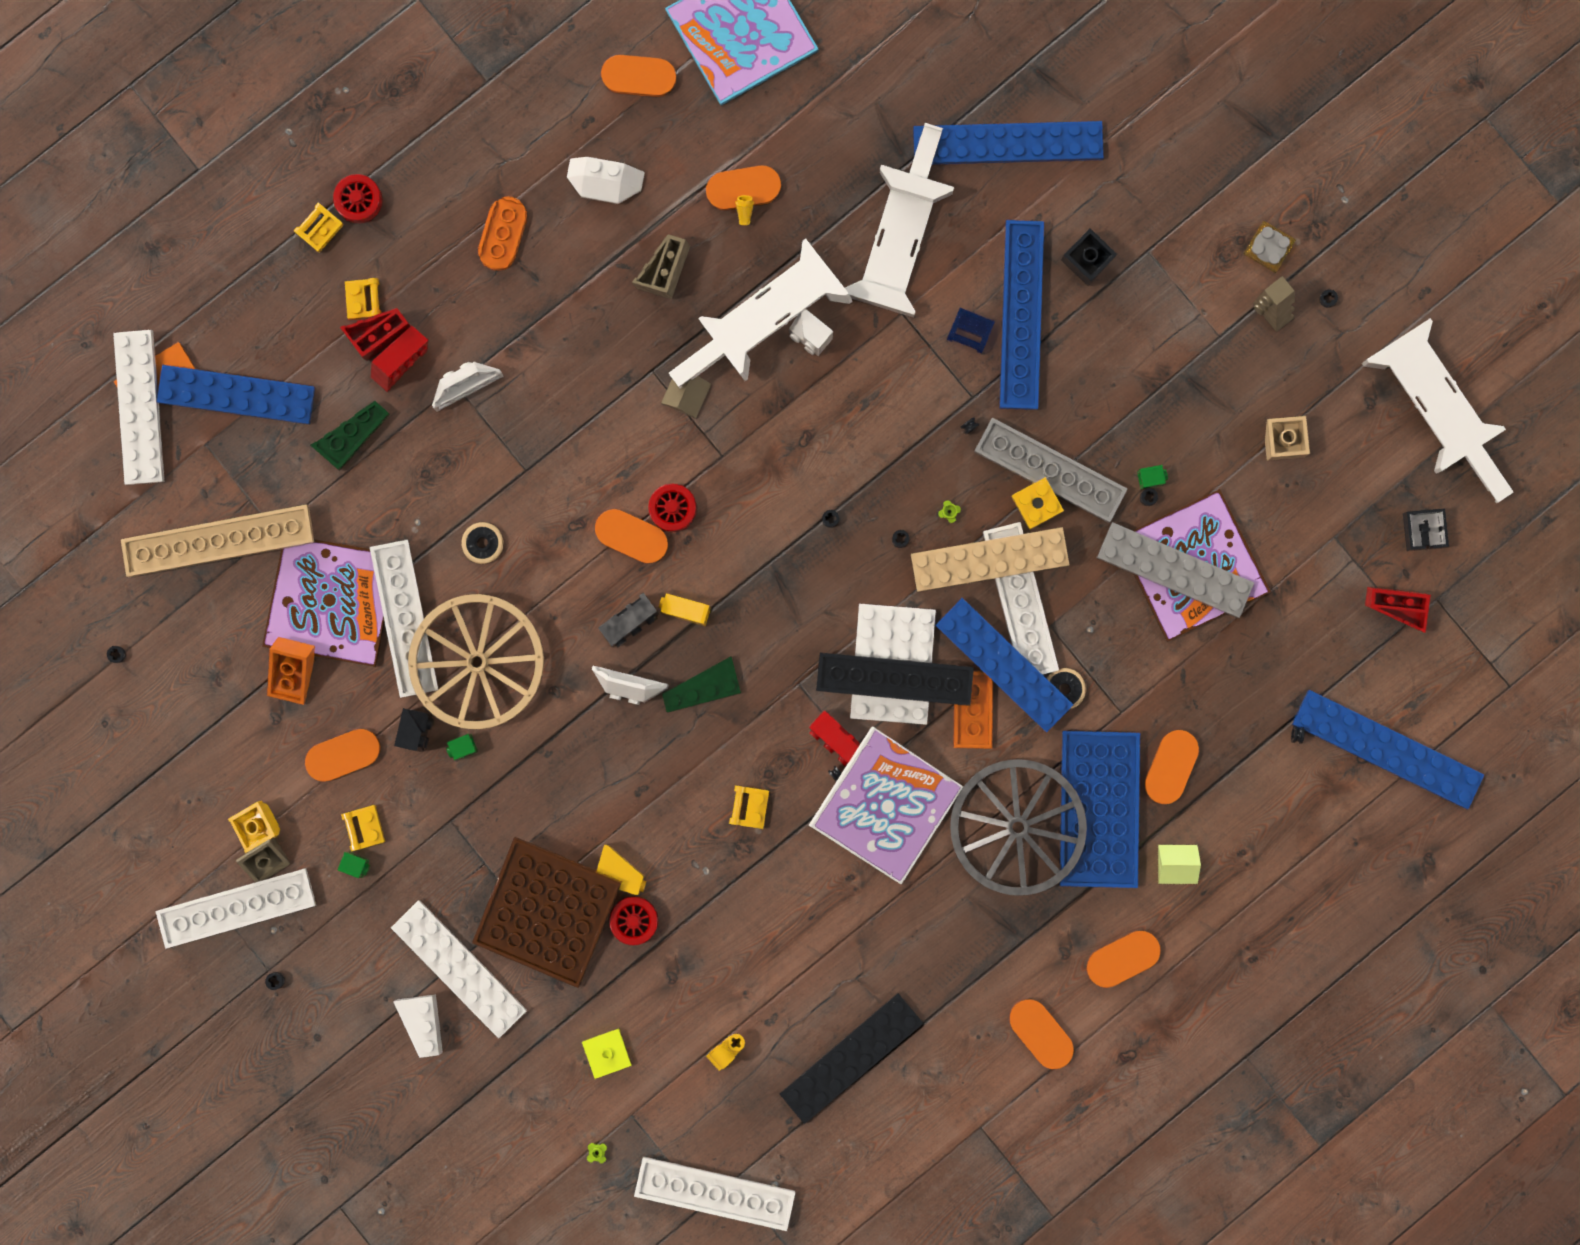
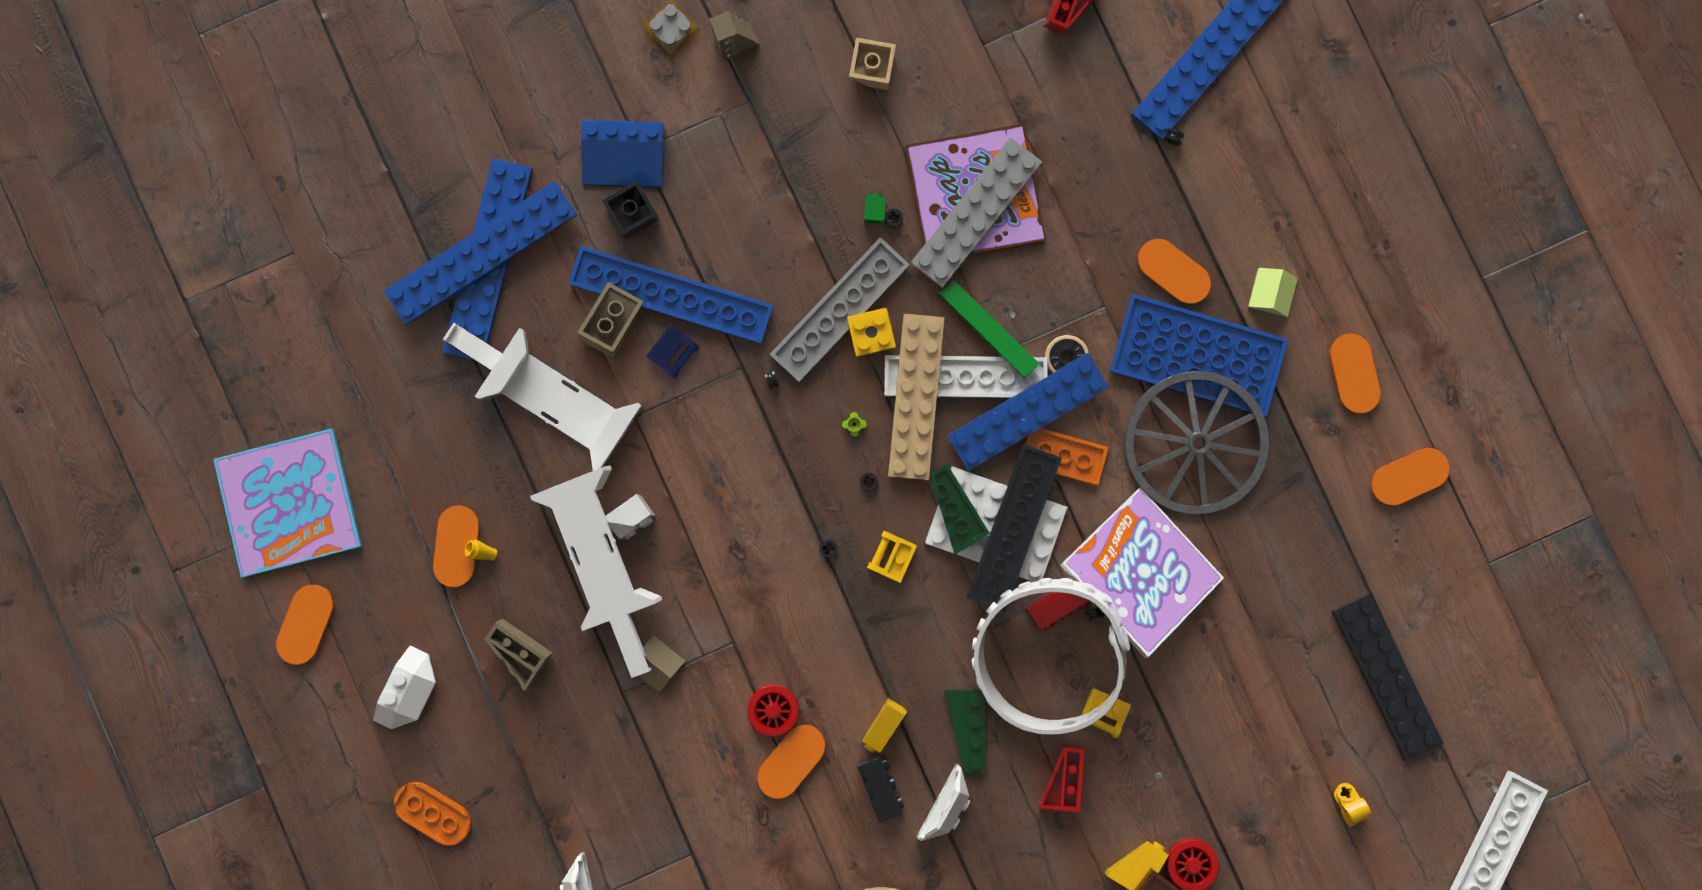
camera: 80 degrees left, 0 degrees up
none -> blue plate [384,181,578,325]
none -> dark tan slope [577,282,644,359]
none -> blue slope [581,120,665,188]
none -> yellow plate [867,531,917,583]
none -> dark green wing [929,463,990,555]
none -> green tile [939,280,1040,379]
none -> white piece [972,578,1130,734]
none -> red wedge [1038,745,1085,812]

